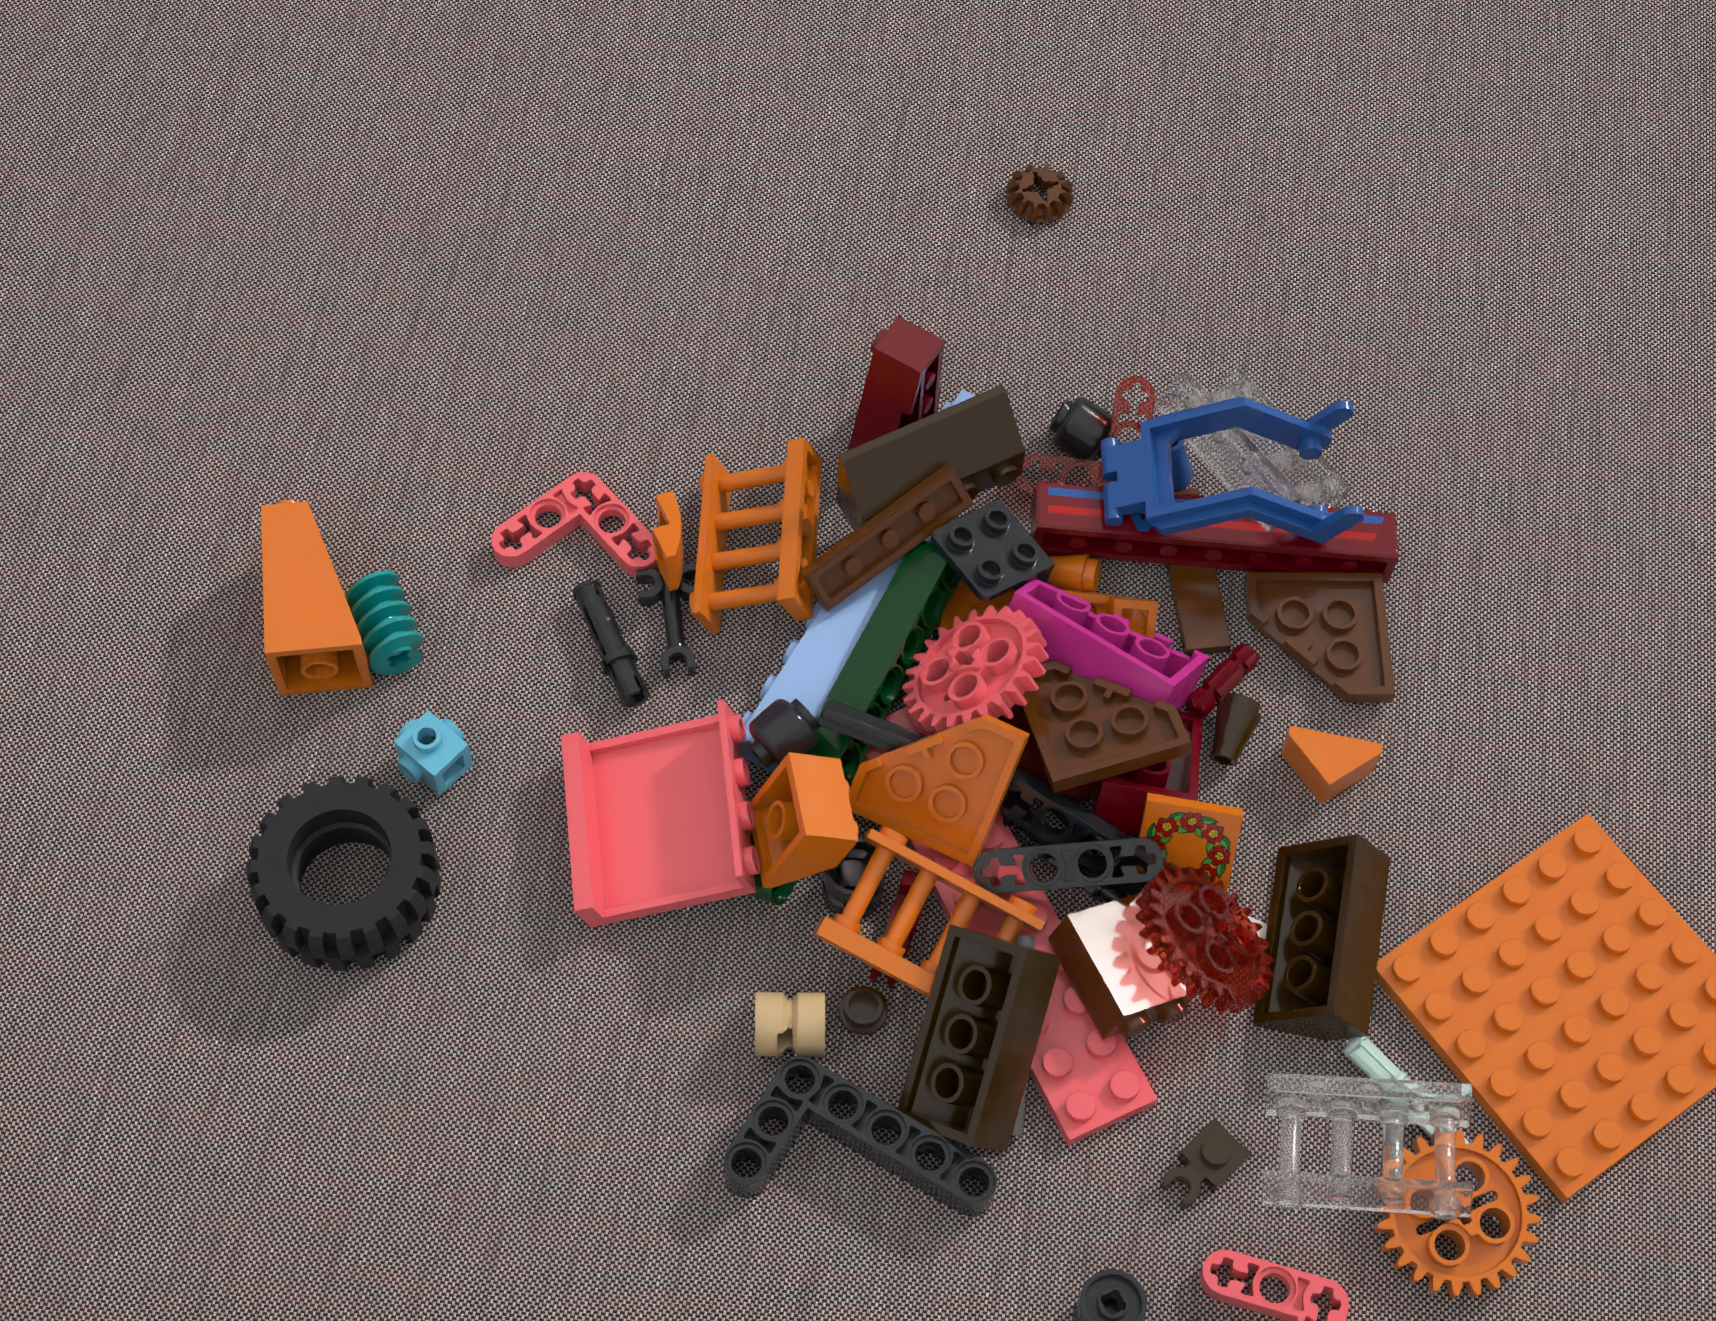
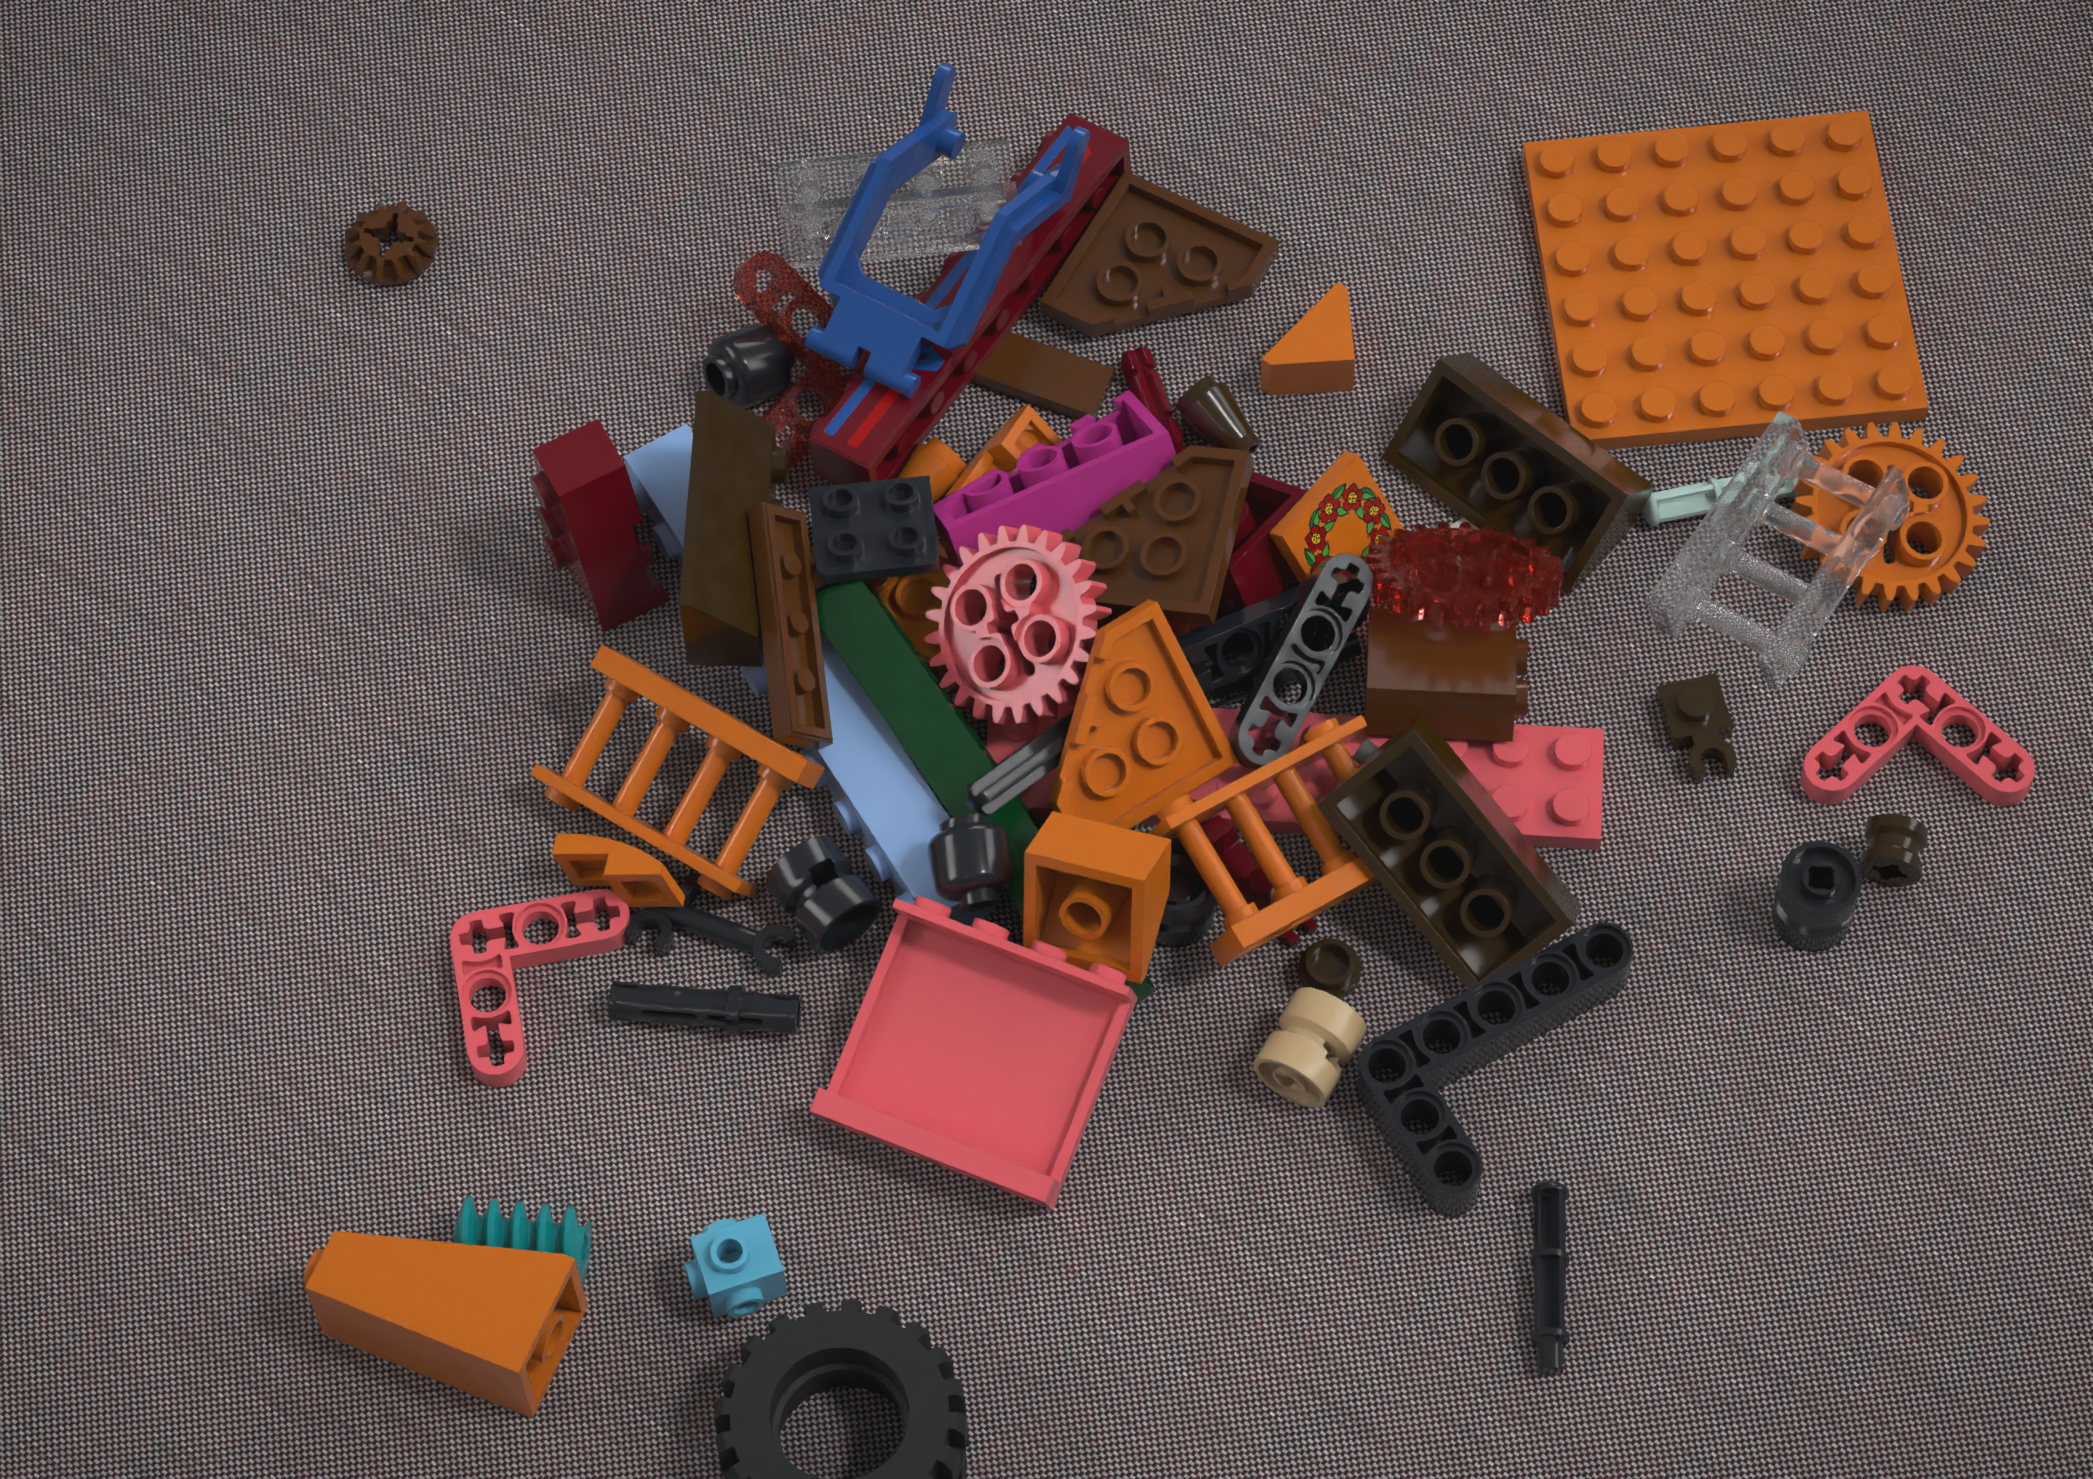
camera: 55 degrees left, 0 degrees up
none -> black wheel [766,835,882,955]
none -> black piece [1531,1181,1570,1376]

